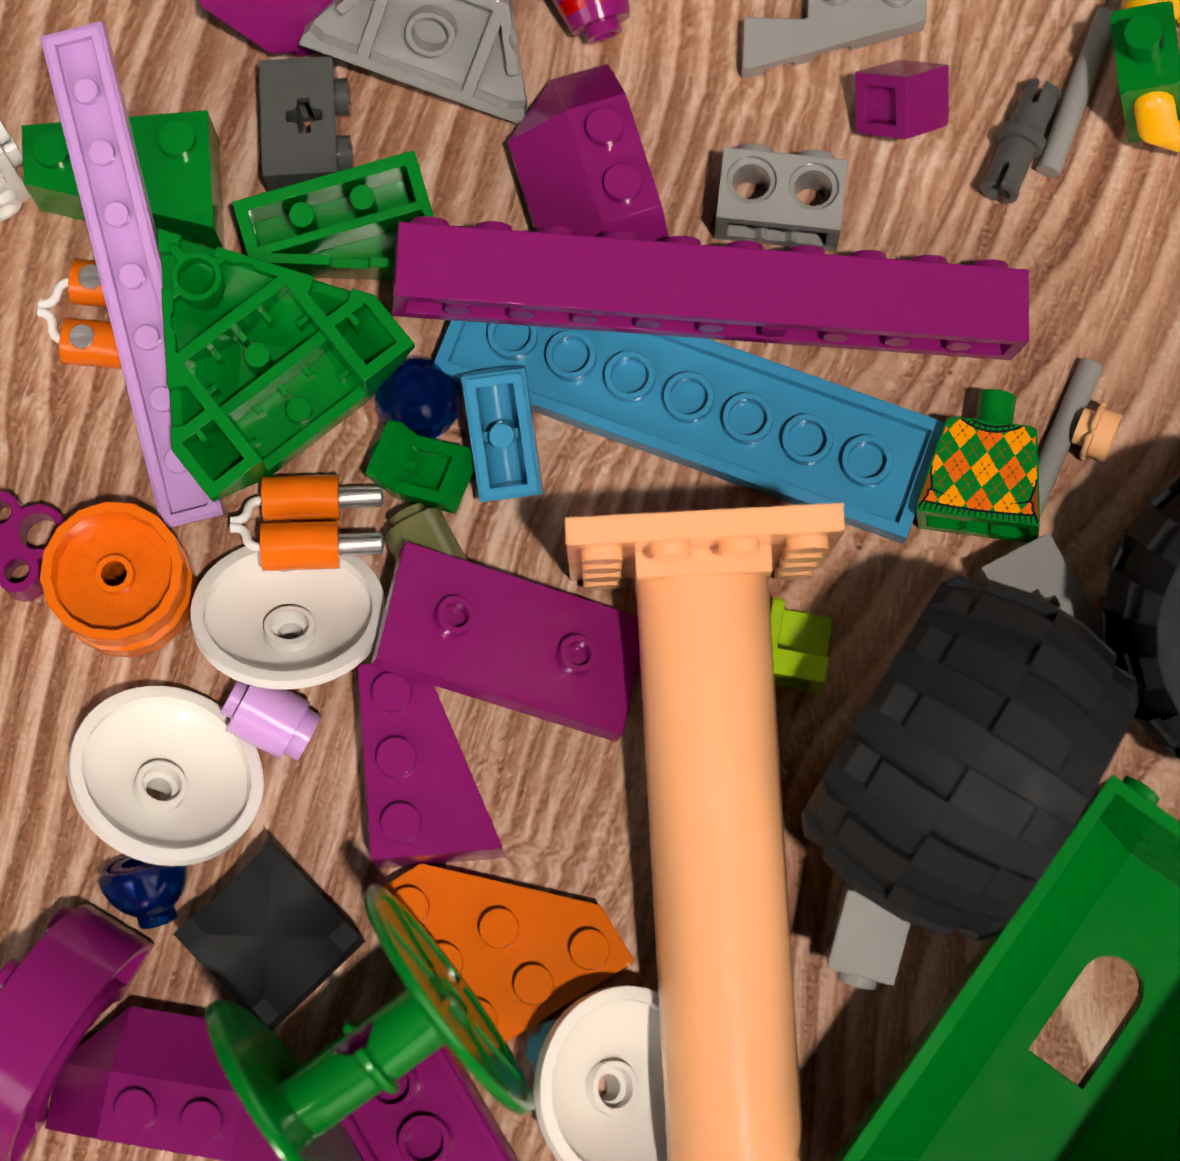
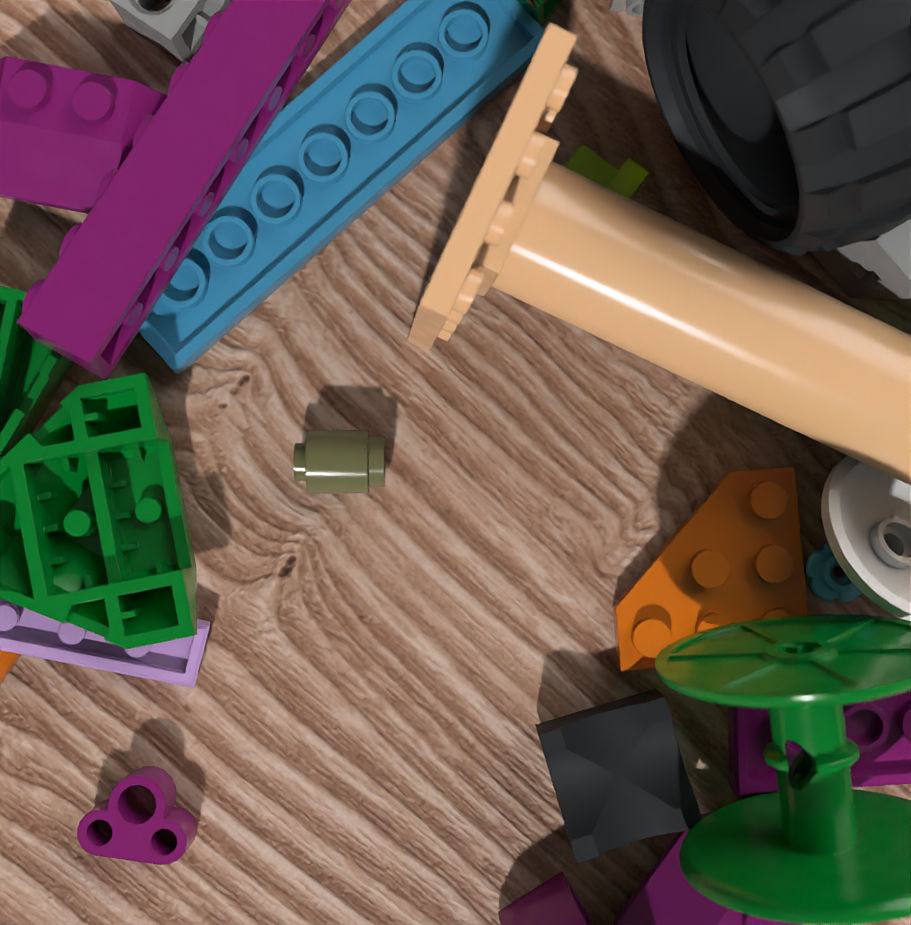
camera: 65 degrees left, 10 degrees up
orange wheel [40,502,197,658] -> none
white dish [67,686,264,866] -> none
clear blue brick [97,855,188,929] -> none
white dish [190,546,385,690] -> none
lavender brick [220,681,322,761] -> none
orange piece [230,474,384,572] -> none
magenta wedge [358,664,507,869] -> none
green bracket [366,419,475,514] -> none
magenta plate [371,541,640,742] -> none
clear blue brick [375,356,462,439] -> none
dark azure brick [461,366,544,502] -> none

